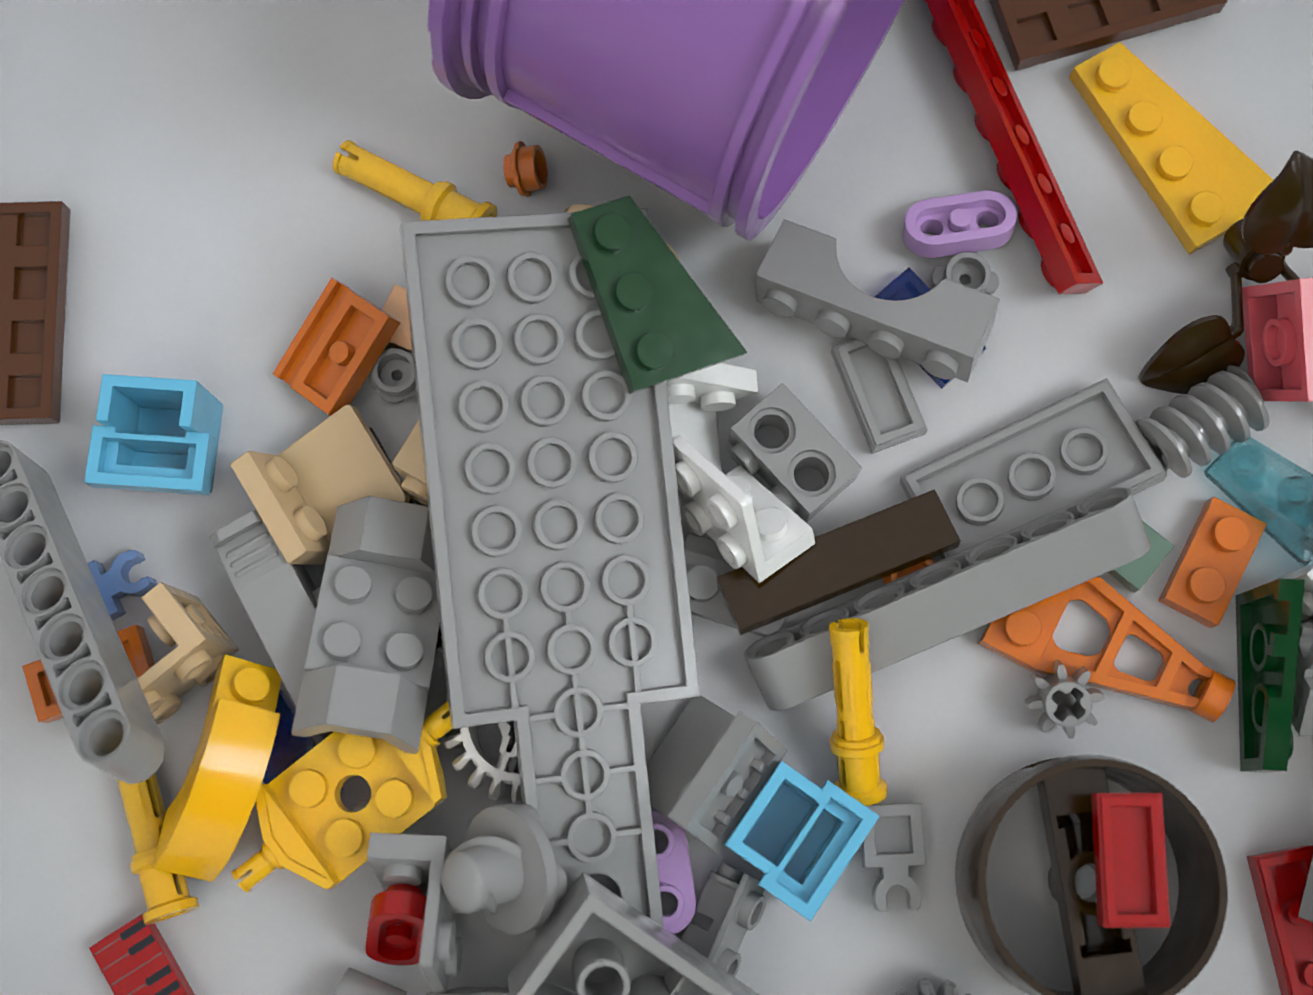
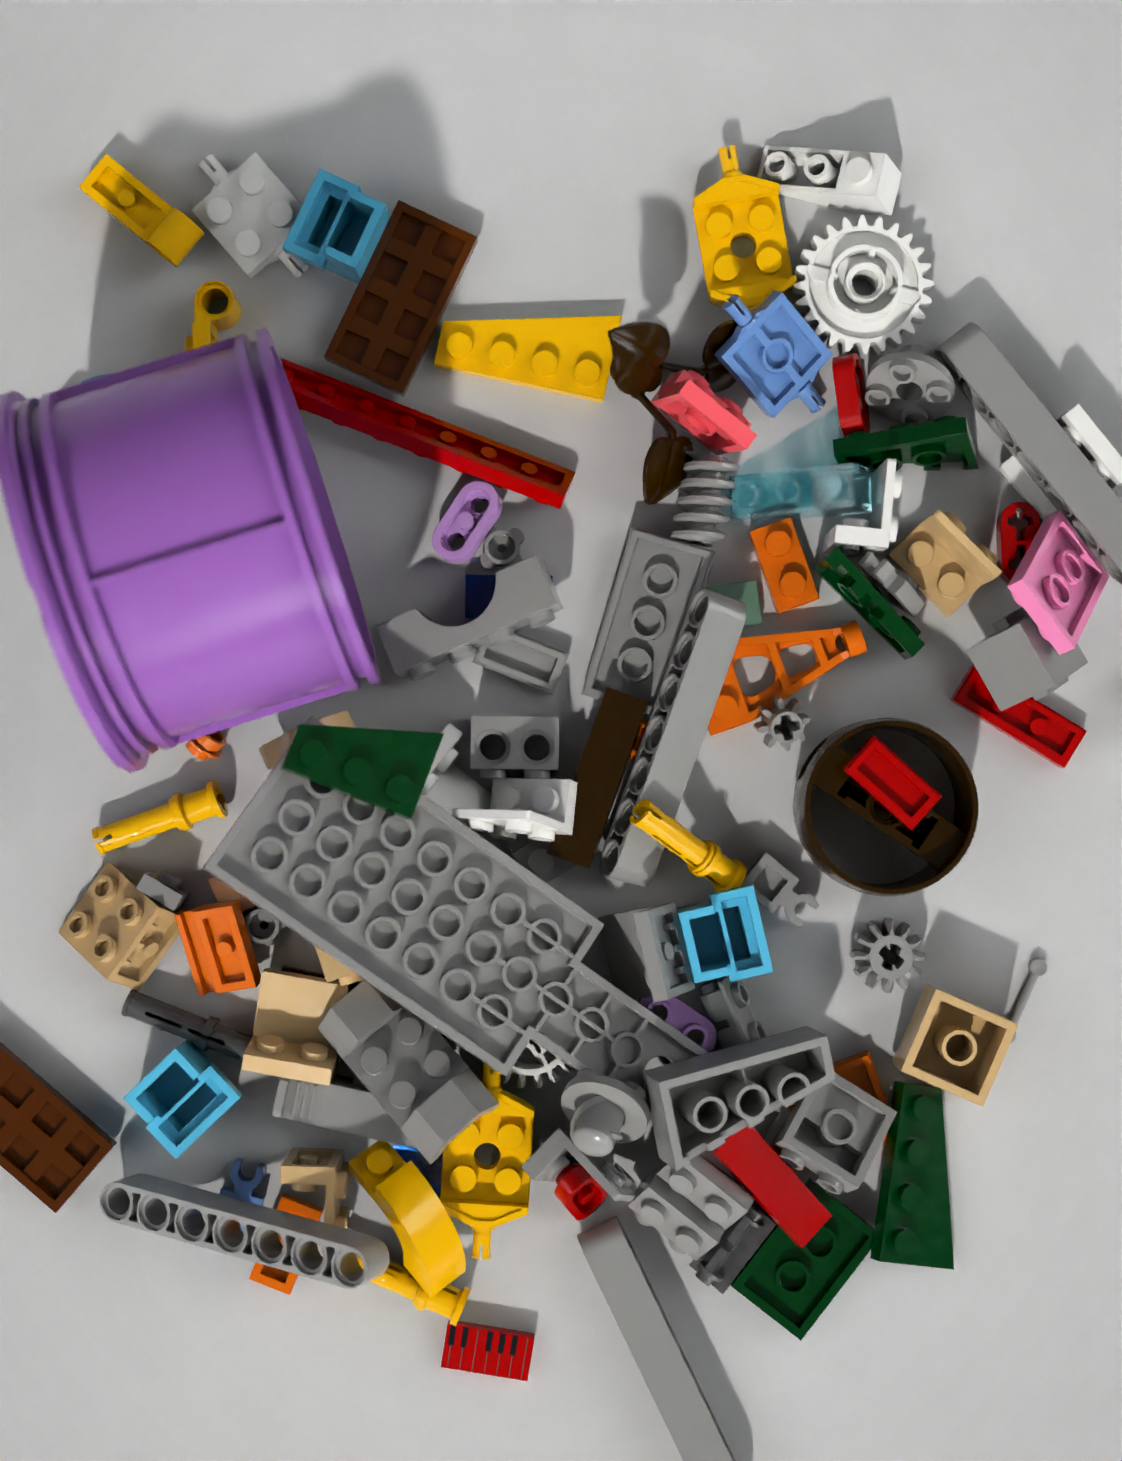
camera: 50 degrees left, 10 degrees up
none -> tan bracket [59,863,180,991]
none -> dark grey pin [121,989,252,1062]
none -> light grey plate [136,869,191,911]

